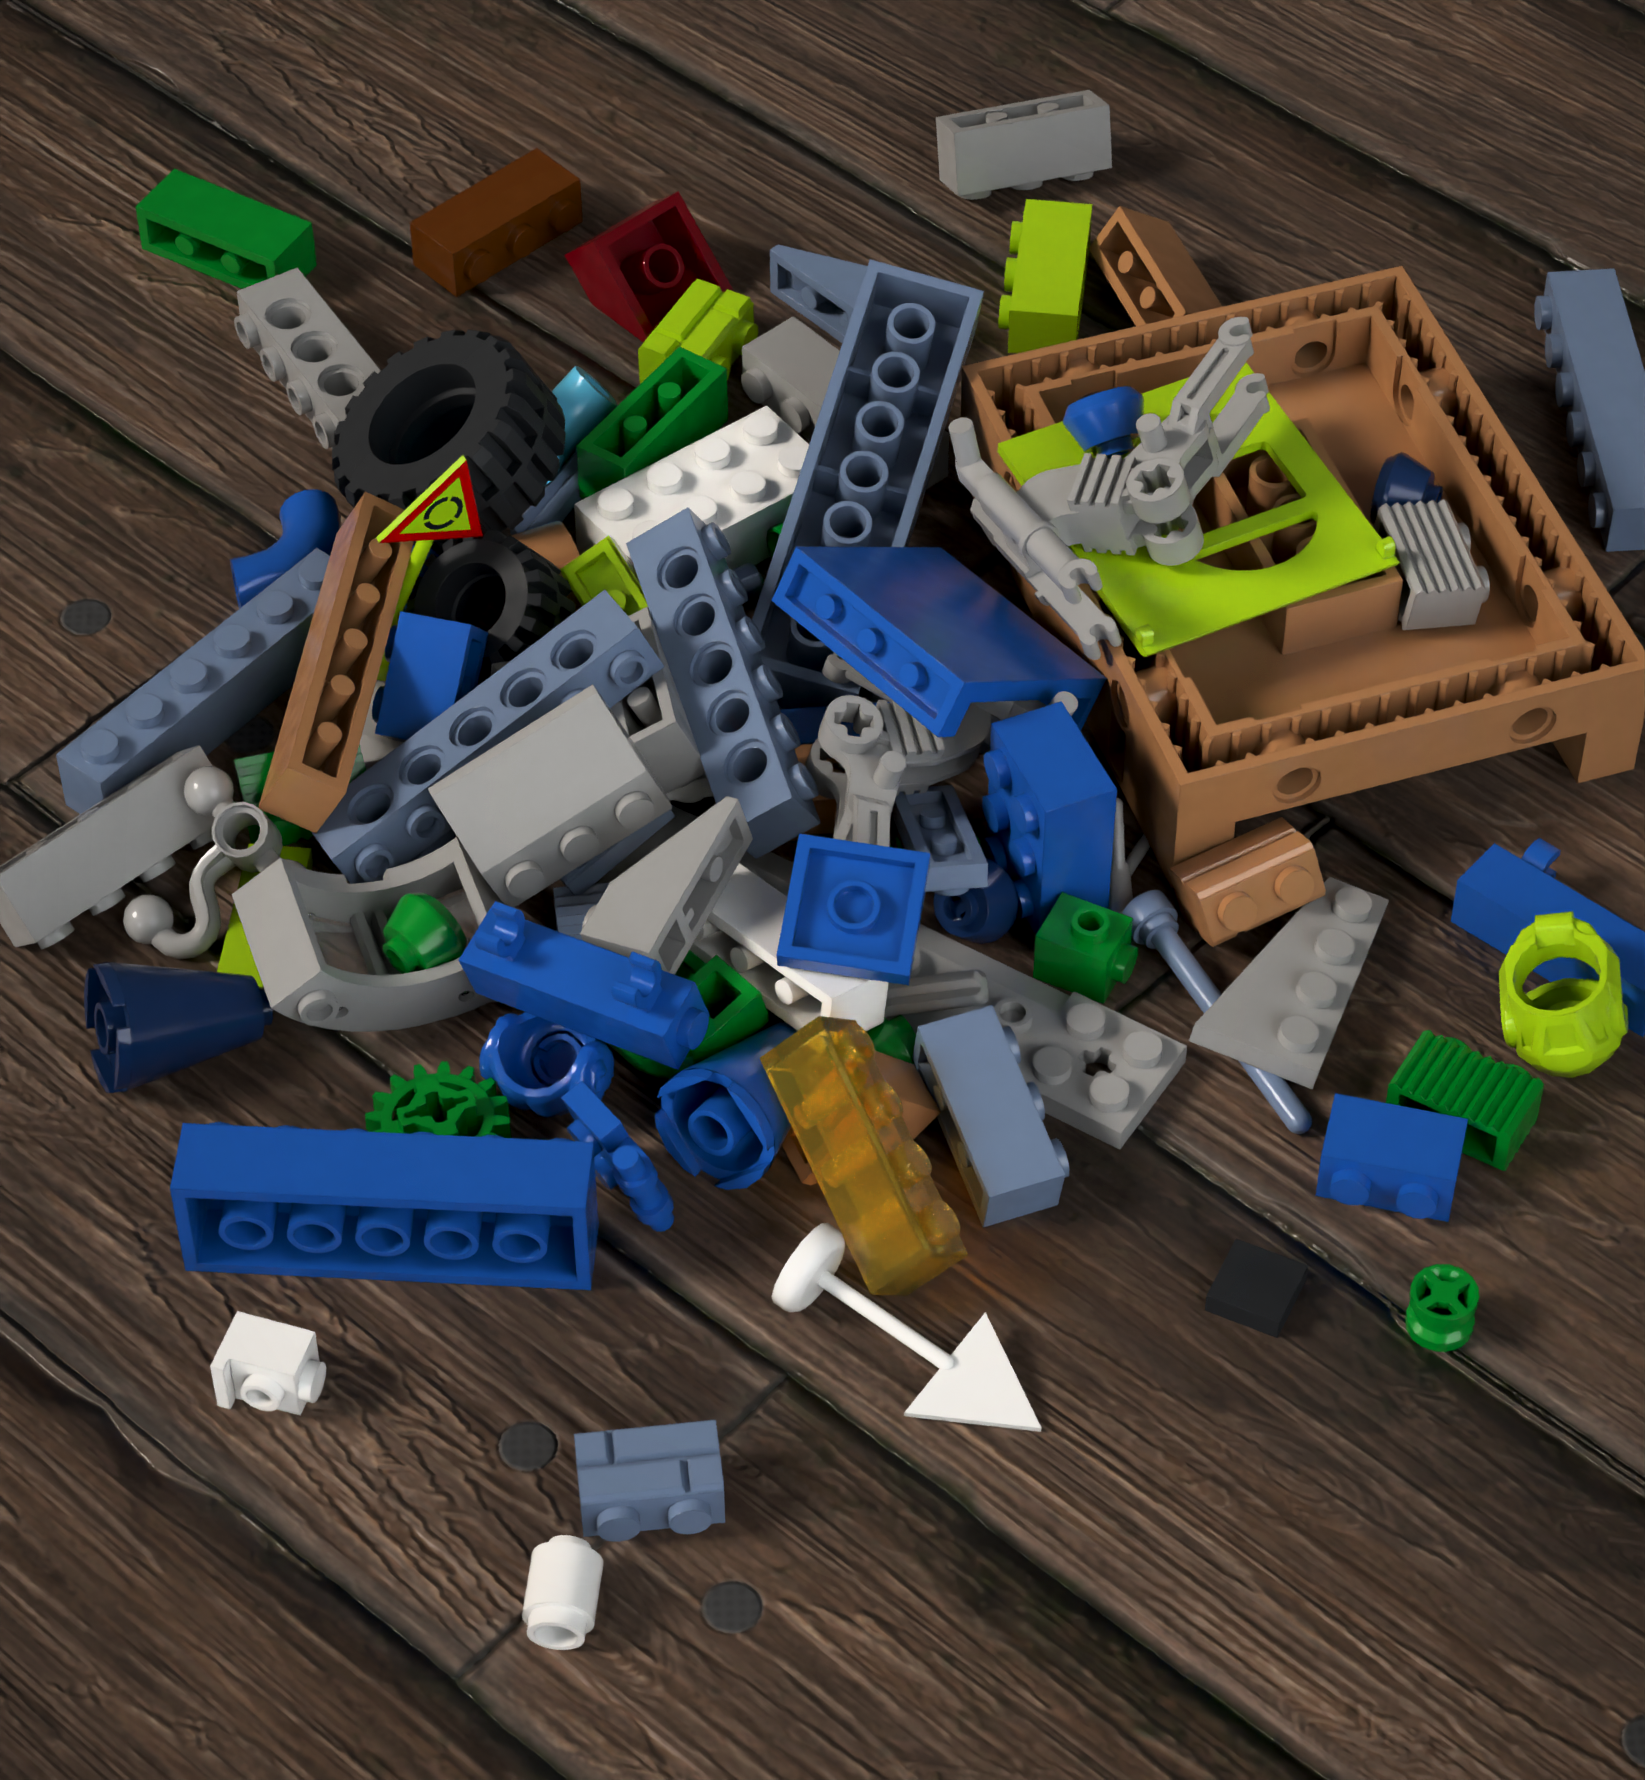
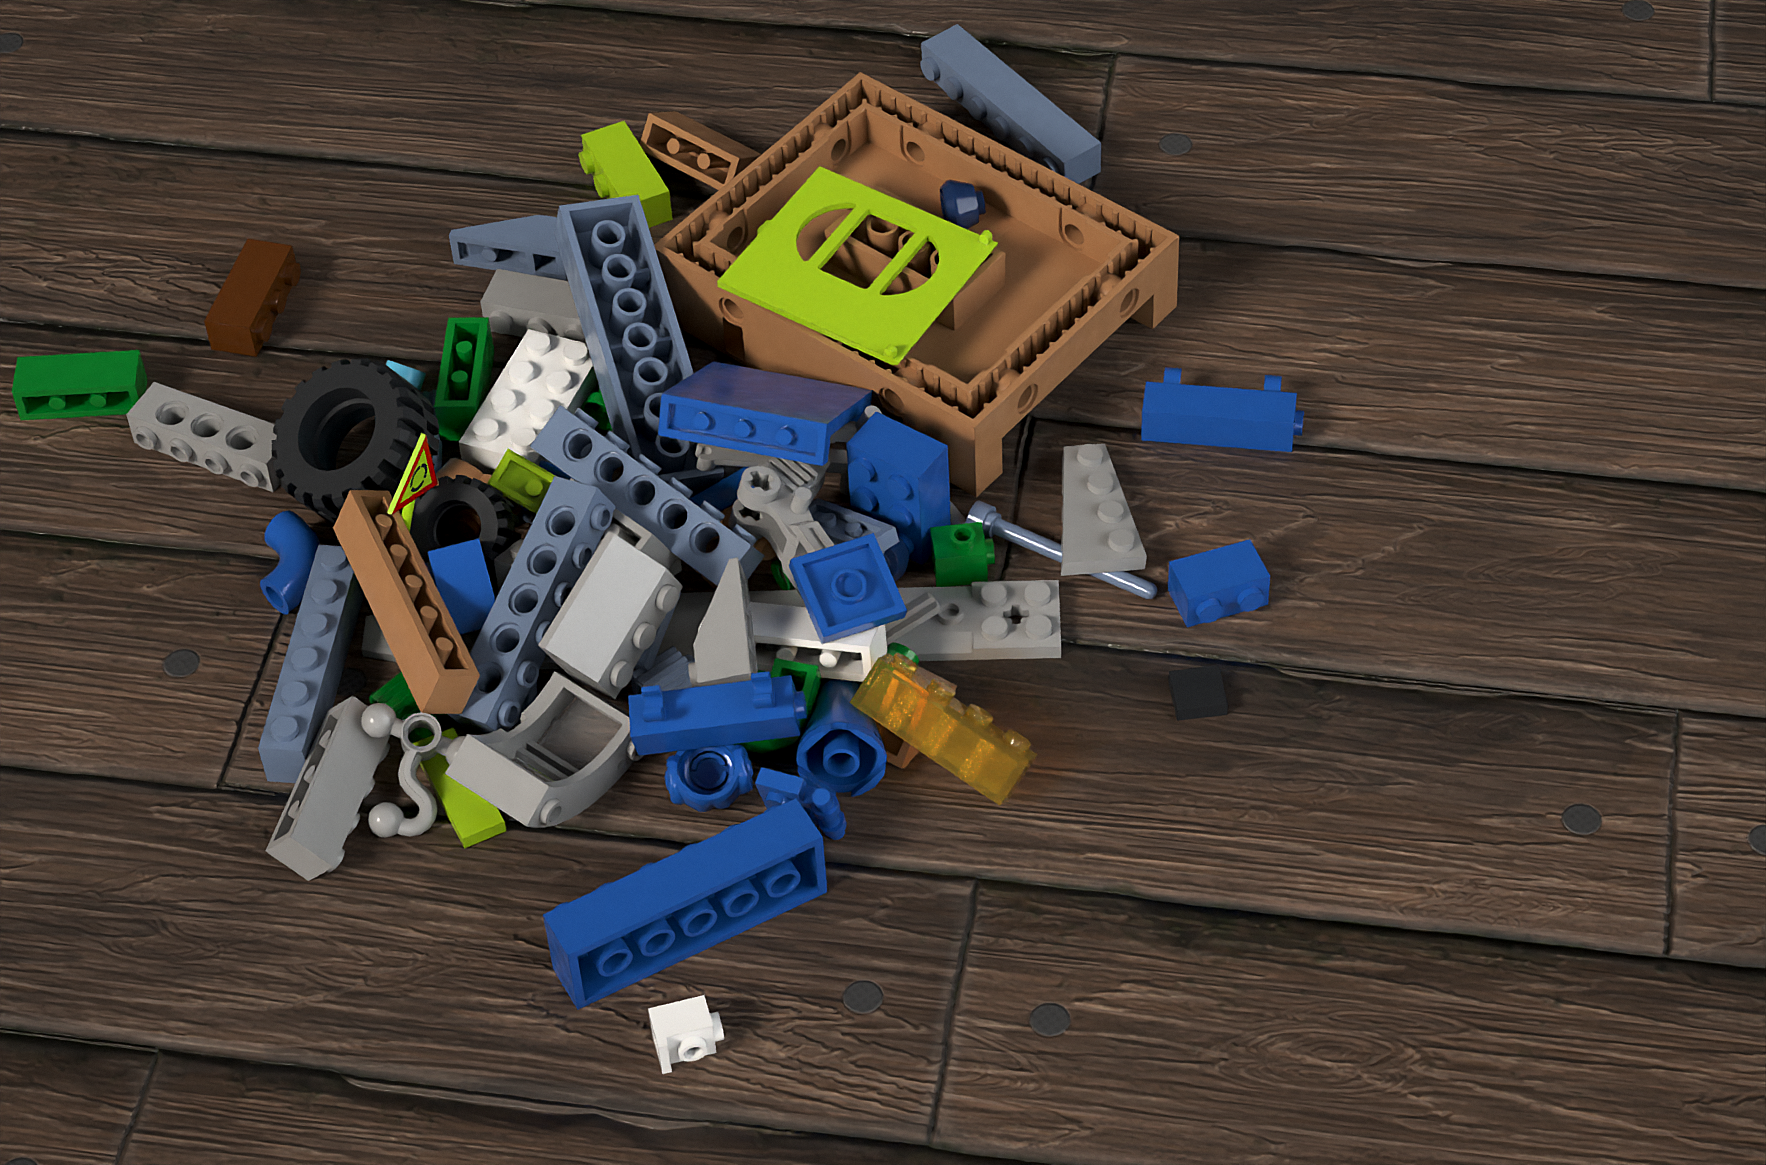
camera: 30 degrees left, 0 degrees up
dark blue cone [84,962,273,1093] -> none
green gear [365,1061,512,1138] -> none
green cone [382,893,467,974] -> none
white brick [522,1535,603,1650] -> none
dark red slope [564,191,733,342] -> none
sand blue brick [574,1420,725,1542] -> none
lime brick [638,278,758,384] -> none
white piece [772,1223,1042,1432] -> none
sand blue brick [912,1005,1069,1227] -> none
light grey brick [936,90,1112,200] -> none
light grey piece [949,316,1270,660] -> none
blue cone [1063,386,1144,459] -> none
medium nougat brick [1169,817,1326,947] -> none
light grey brick [1373,499,1490,630] -> none
green brick [1386,1030,1544,1171] -> none
green wheel [1405,1264,1480,1352] -> none
lime helmet [1499,911,1629,1078] -> none

